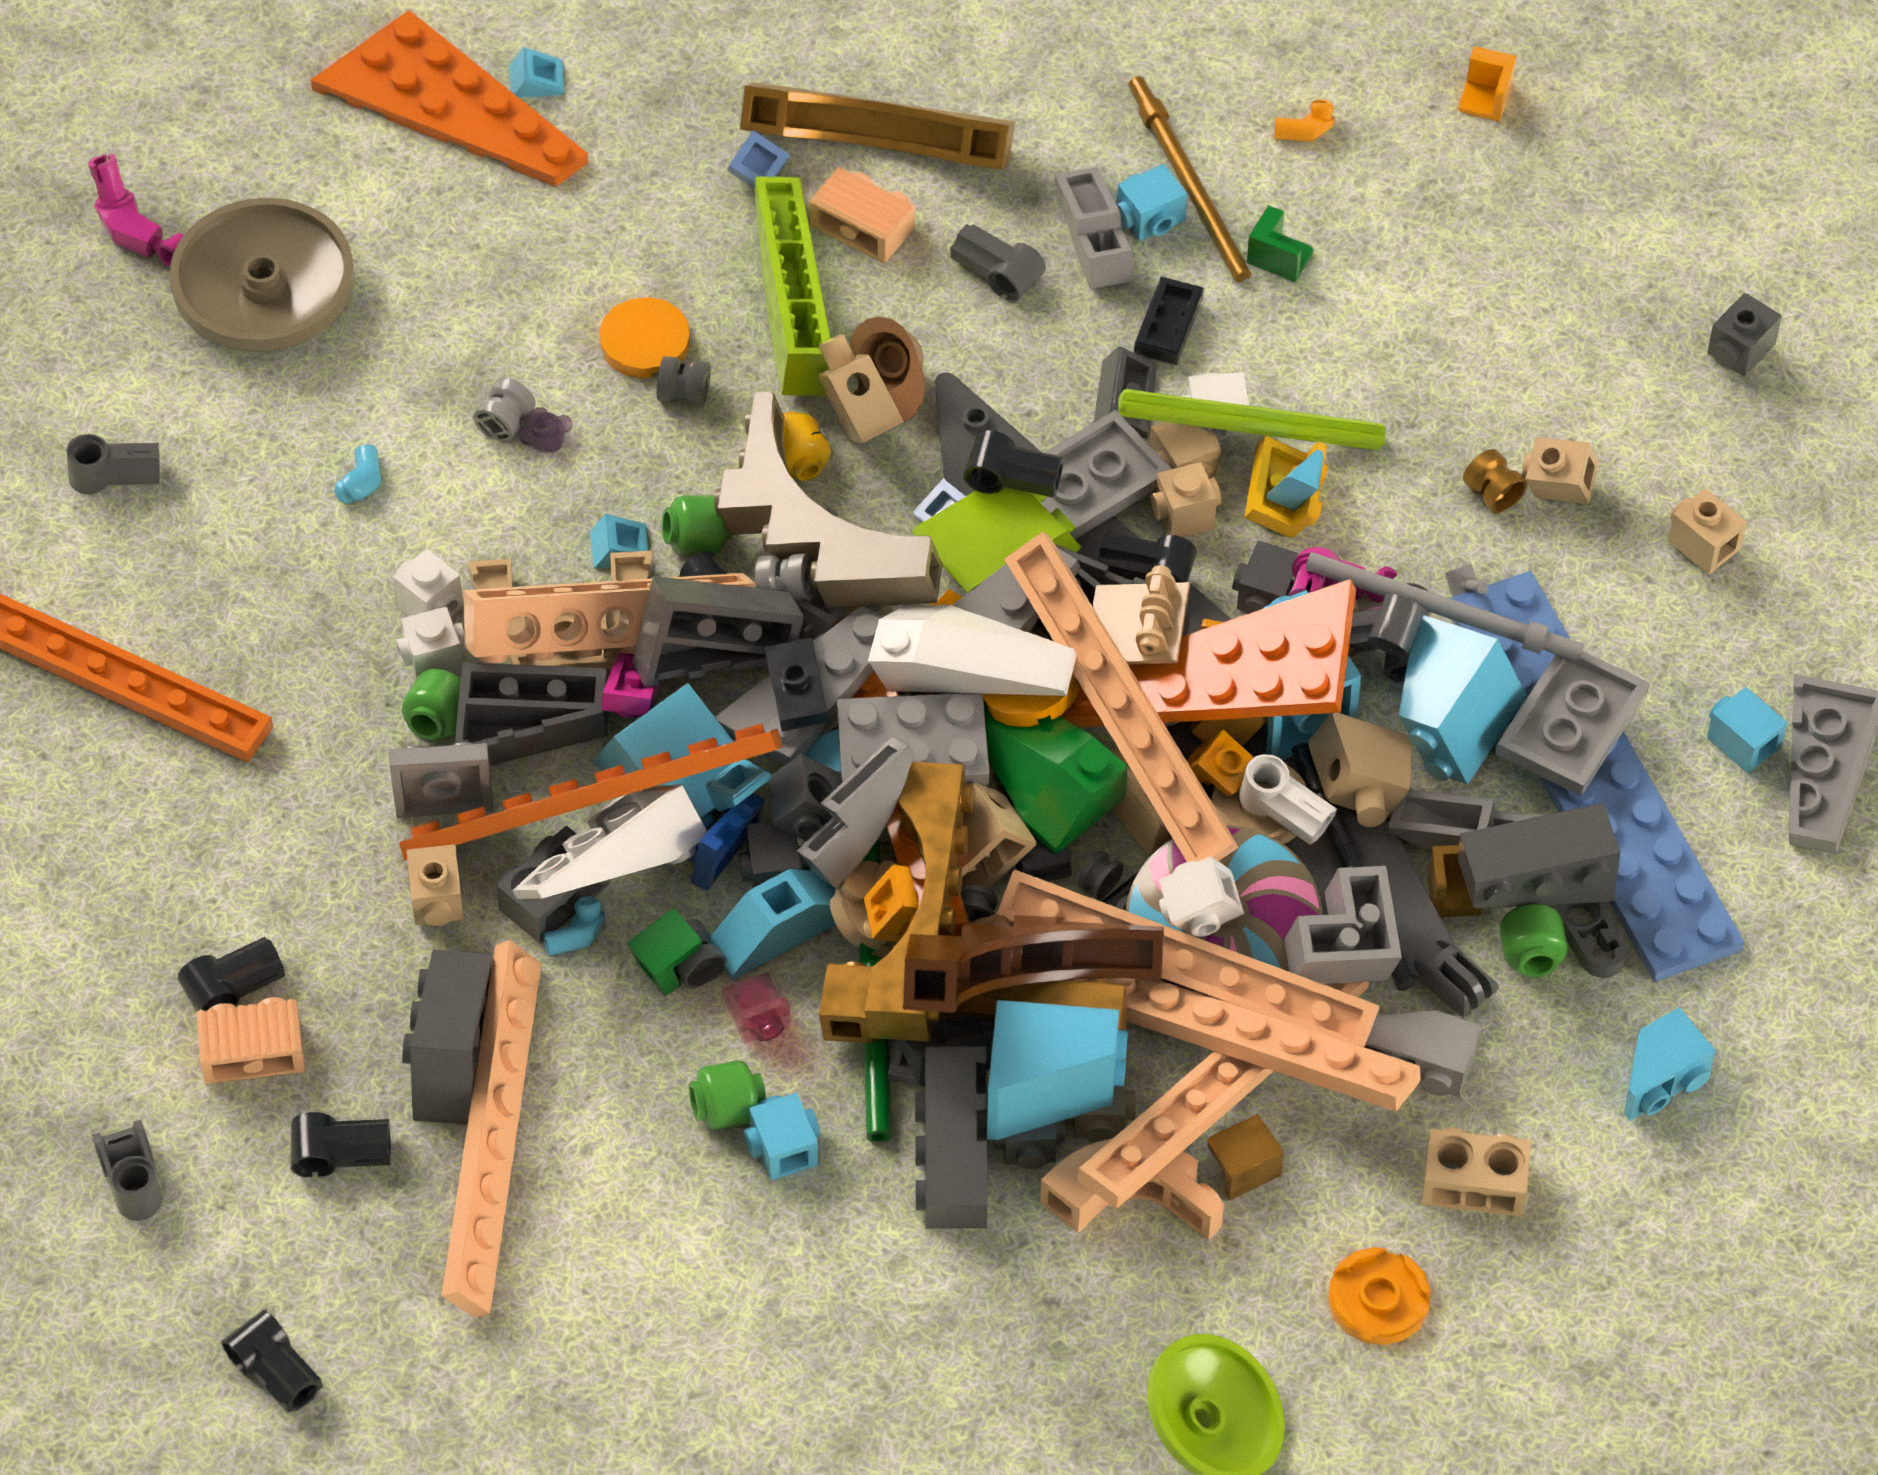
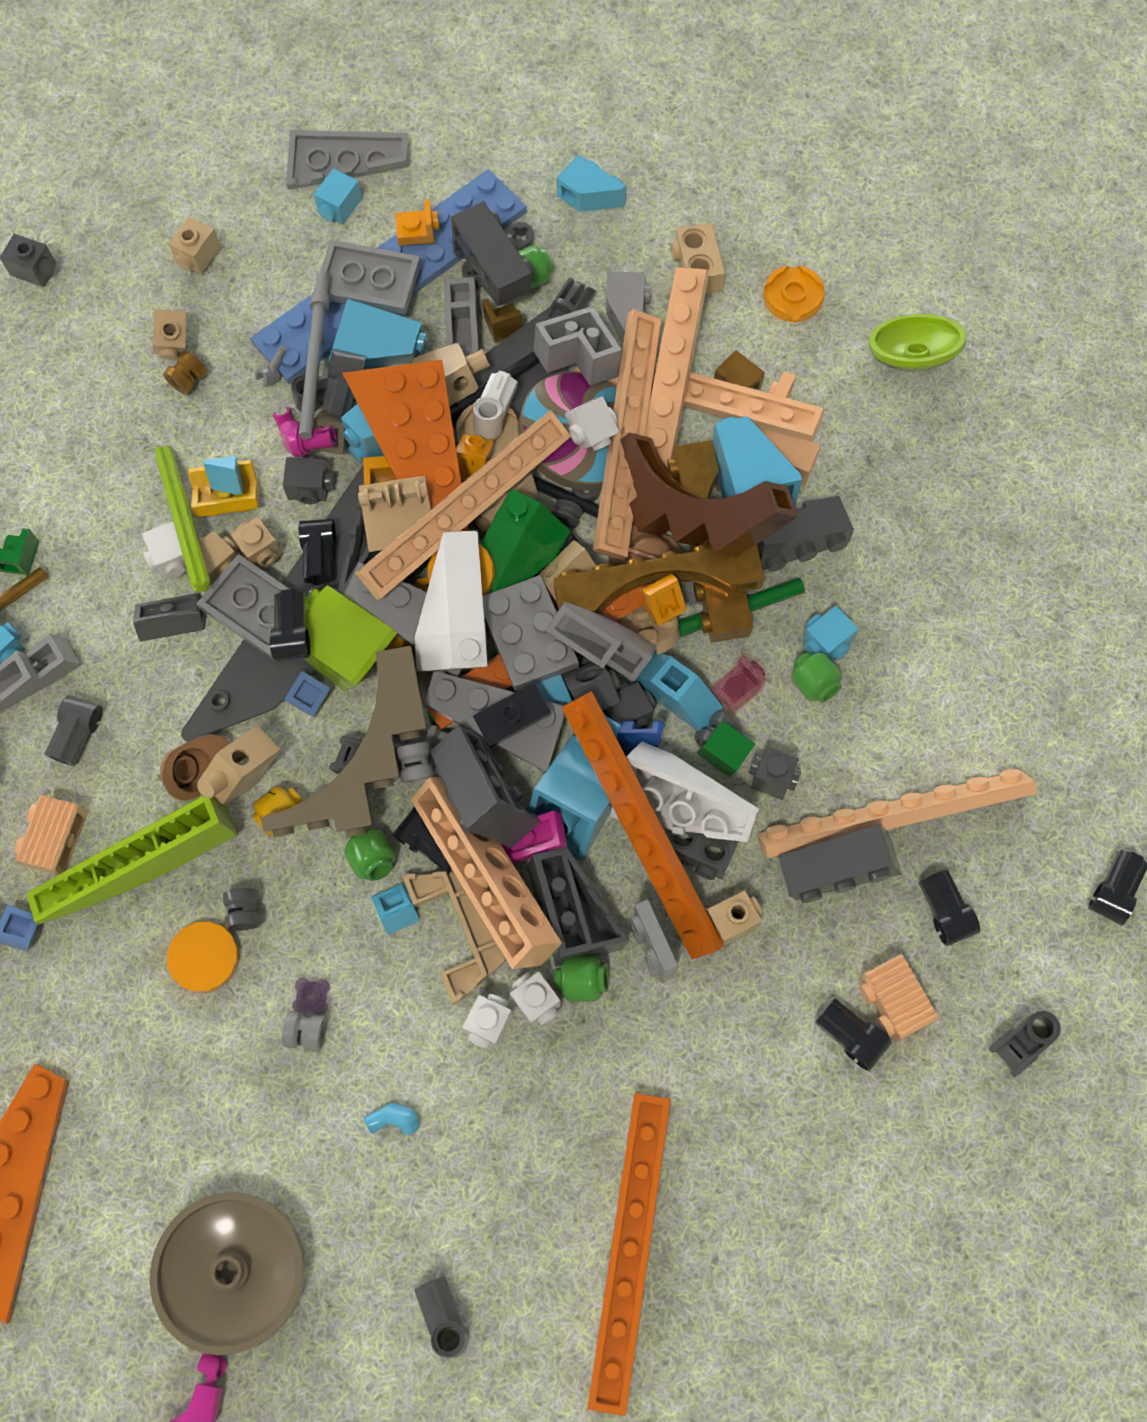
camera: 105 degrees left, 15 degrees up
black plate [1134,276,1204,365] -> none
none -> light orange bracket [395,199,440,246]
none -> dark grey brick [749,746,801,801]

